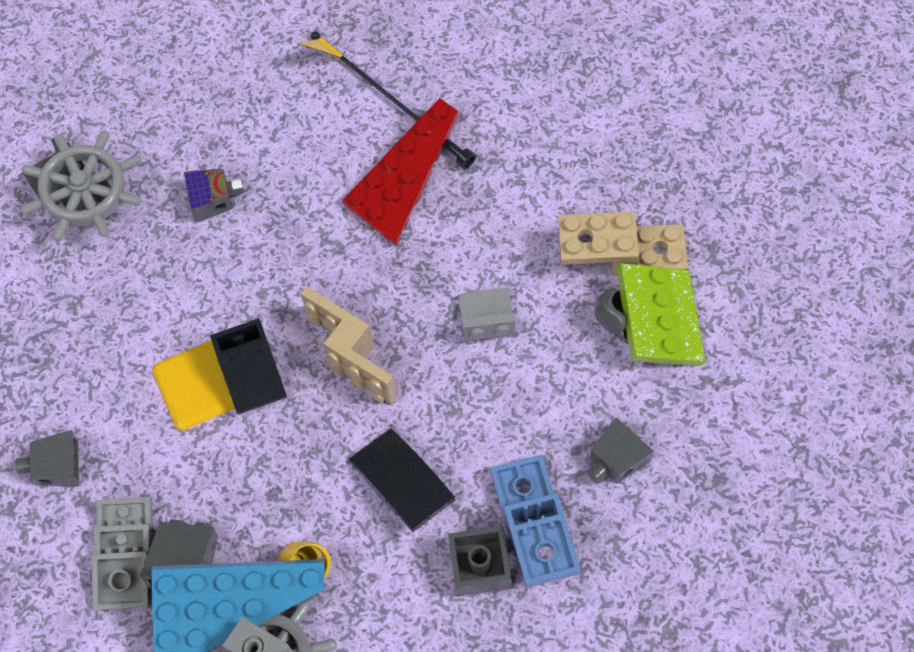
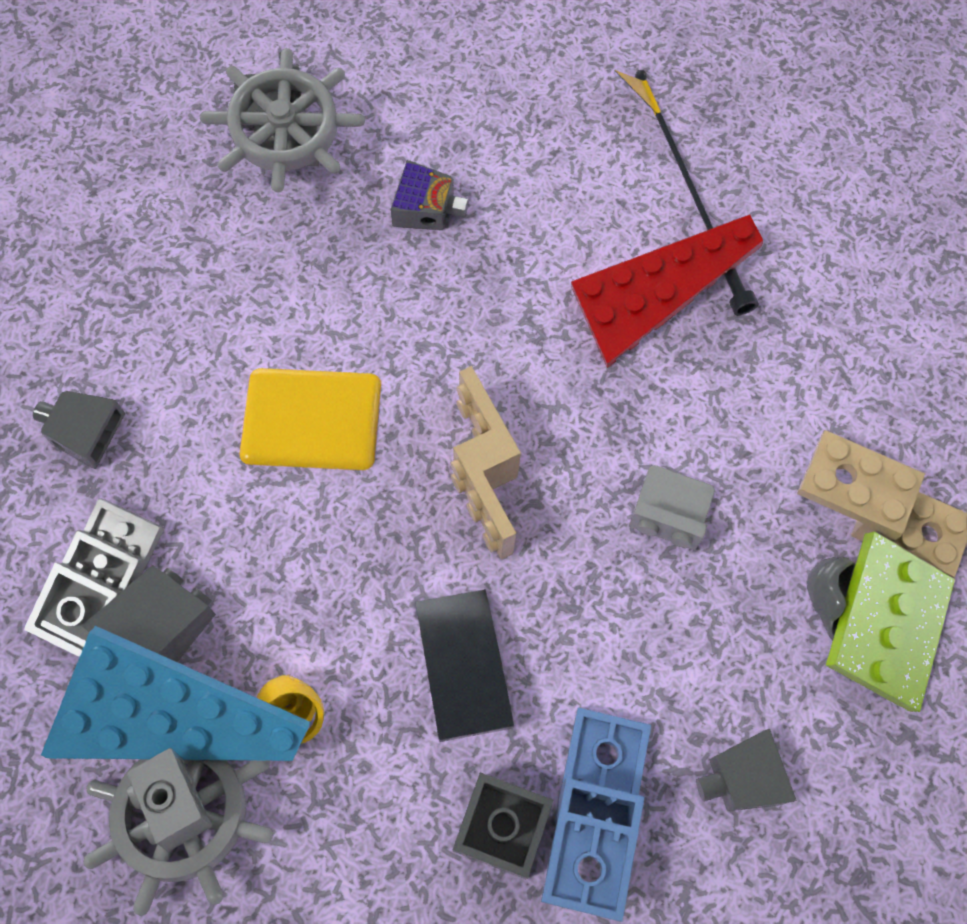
camera: 20 degrees right, 5 degrees up
black slope [210,318,287,415] -> none

